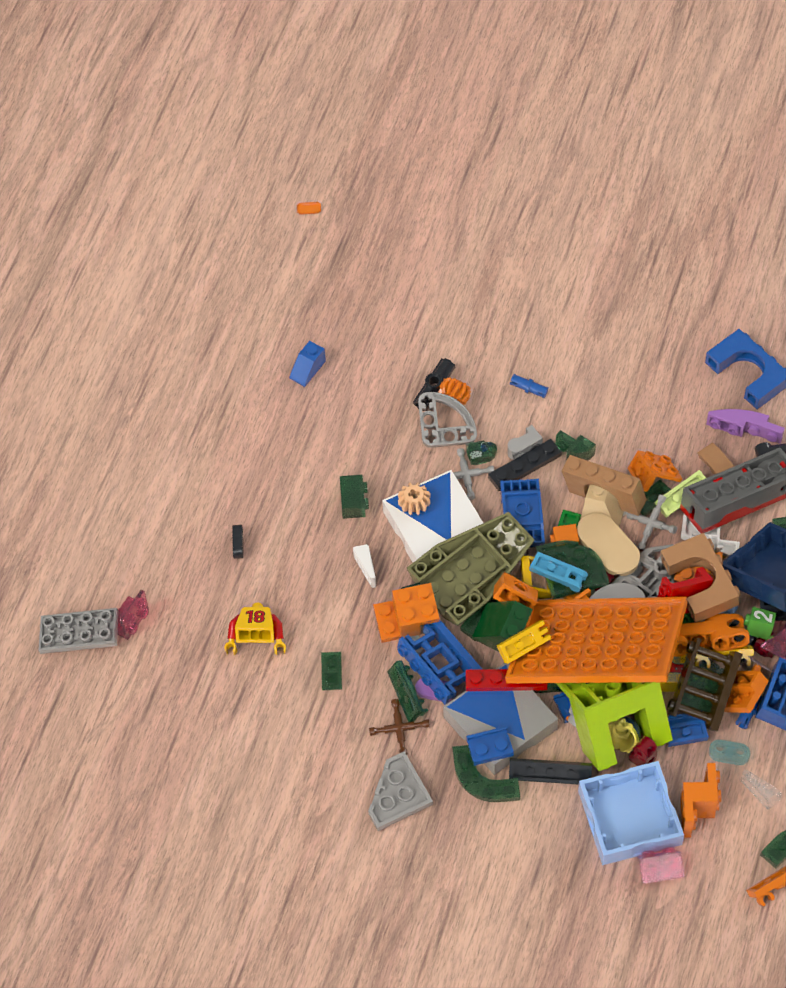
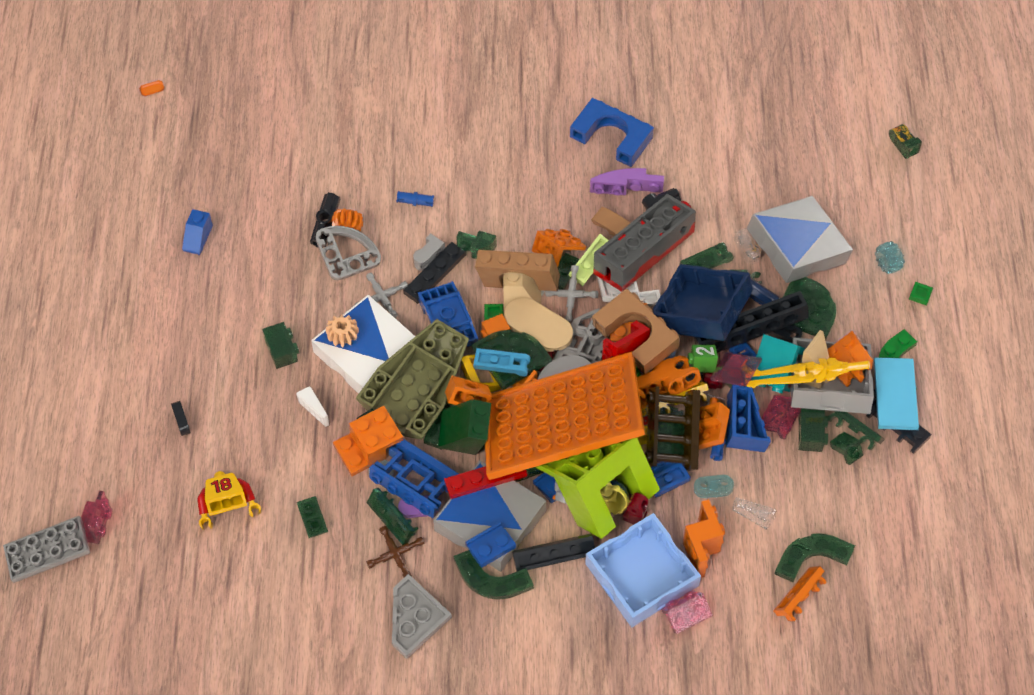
camera: 20 degrees left, 0 degrees up
clear green rock [466,440,497,465] -> none
yellow hinge [496,620,551,664] -> none

